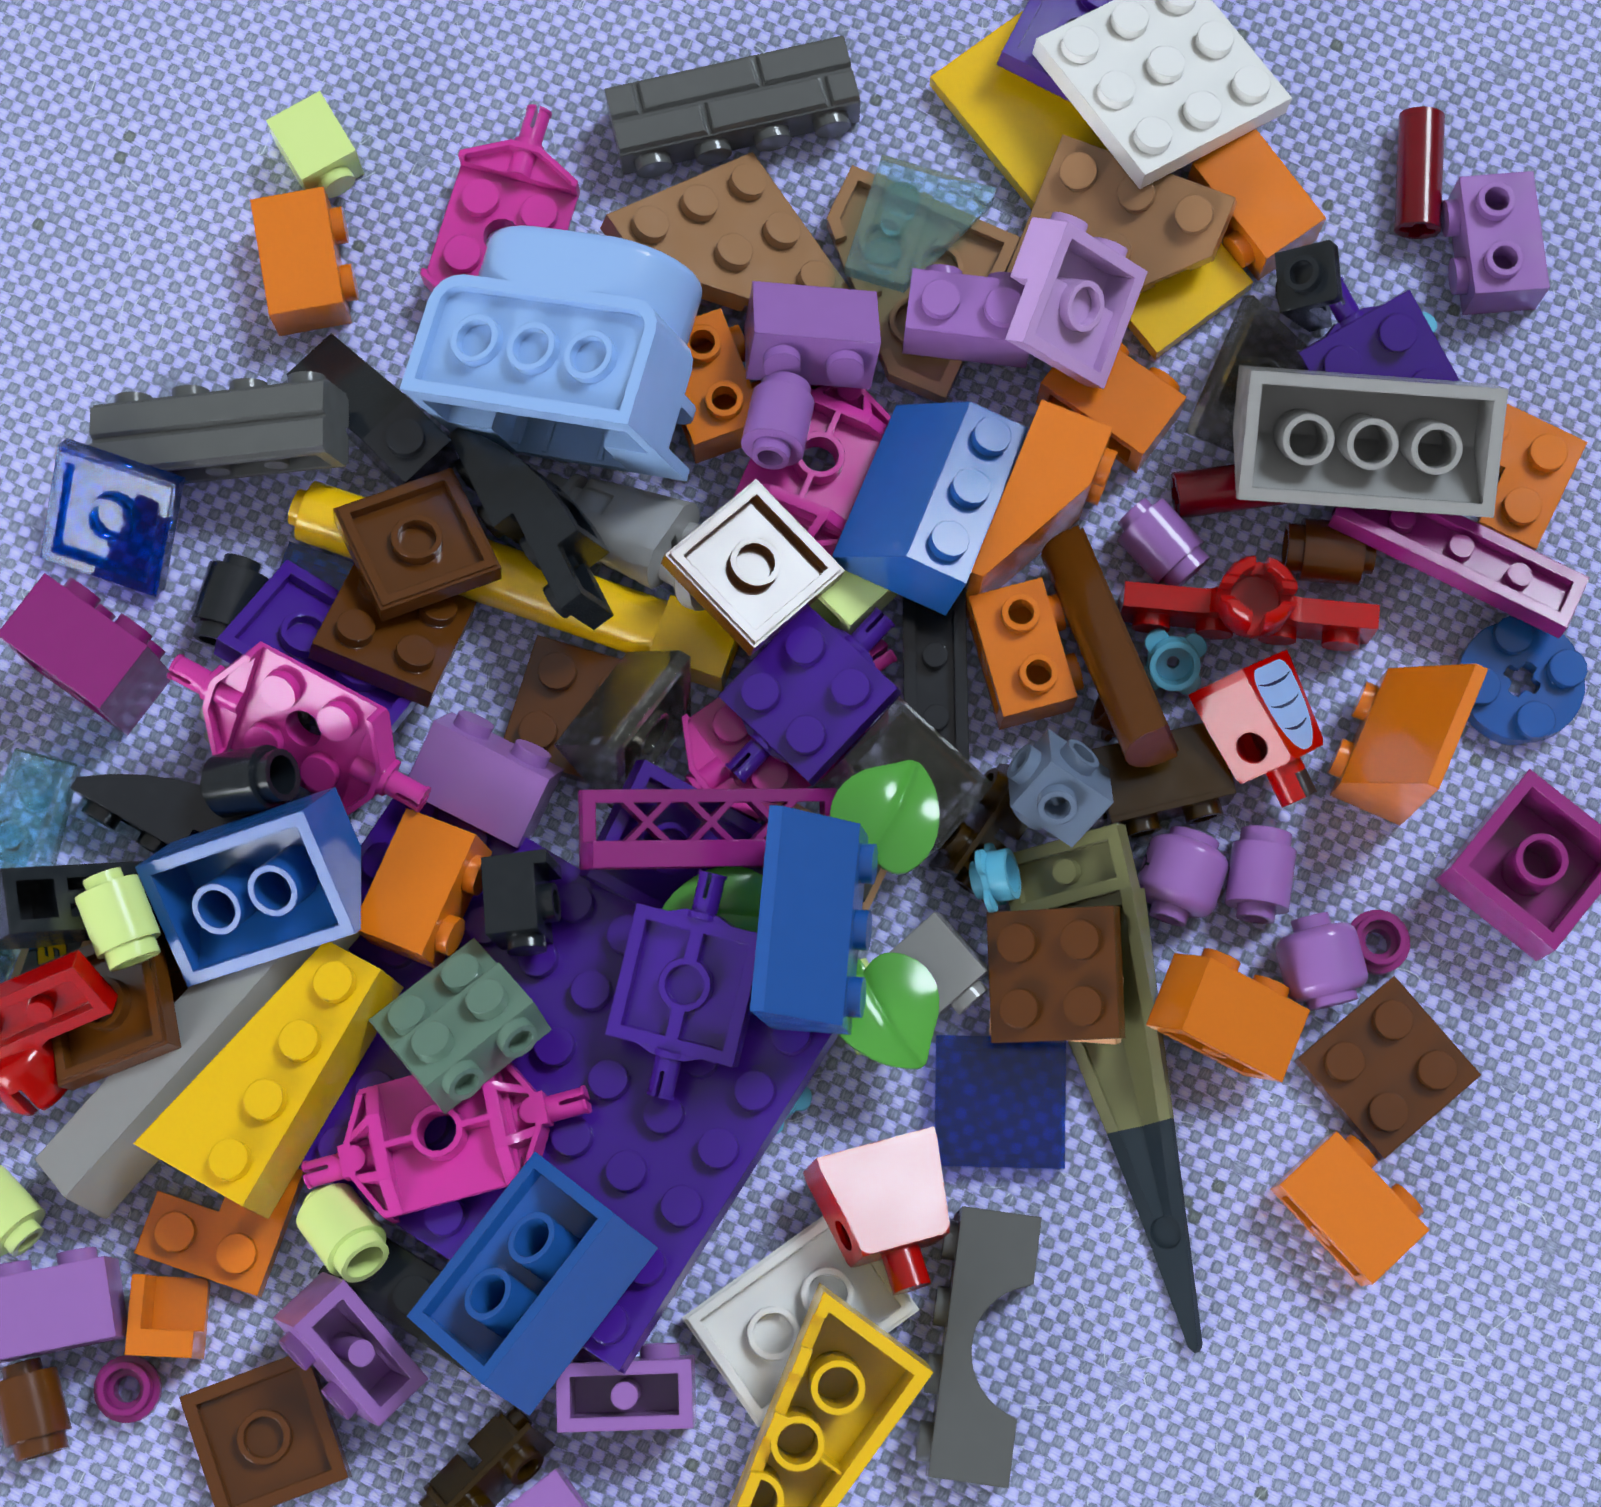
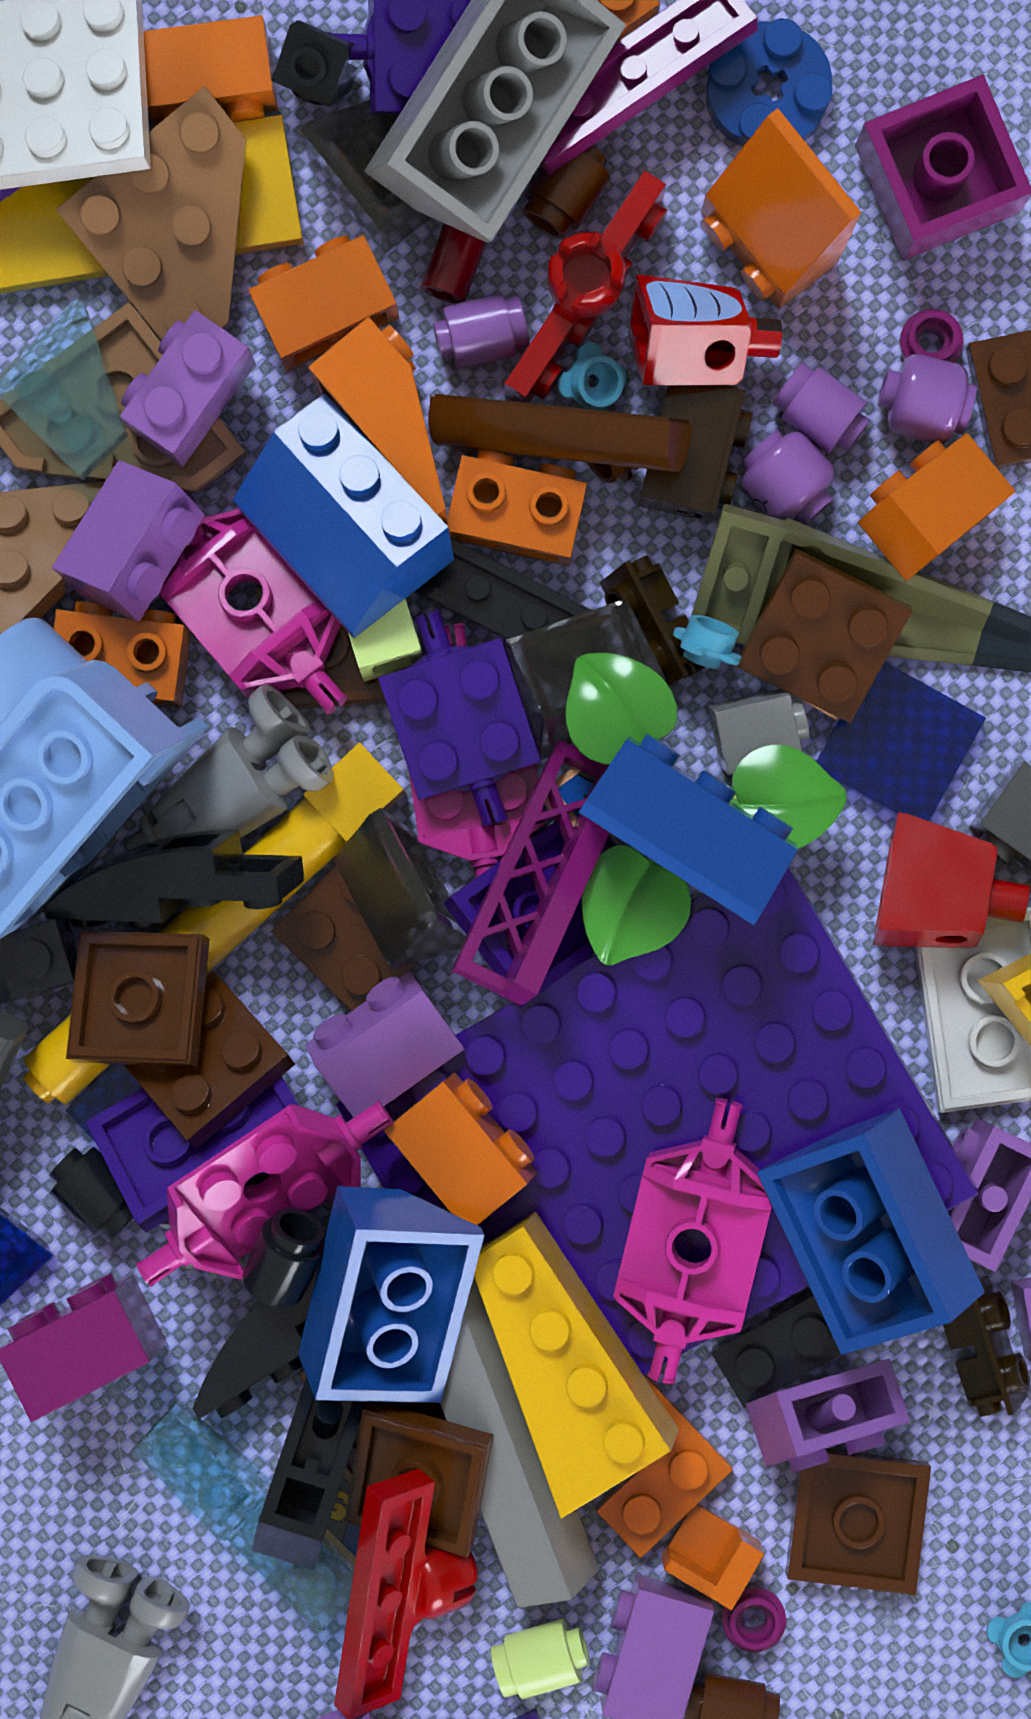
camera: 60 degrees left, 10 degrees up
yellowish green brick [75,867,161,972] -> none
yellowish green brick [296,1183,389,1283] -> none
sand green plate [369,938,552,1114] -> none
black brick [481,849,562,956] -> none
dark purple plate [605,870,757,1100] -> none
tile [661,479,845,656] -> none
medium lavender brick [741,371,815,470] -> none
lavender plate [1005,212,1148,389] -> none
sand blue brick [1007,729,1114,847] -> none

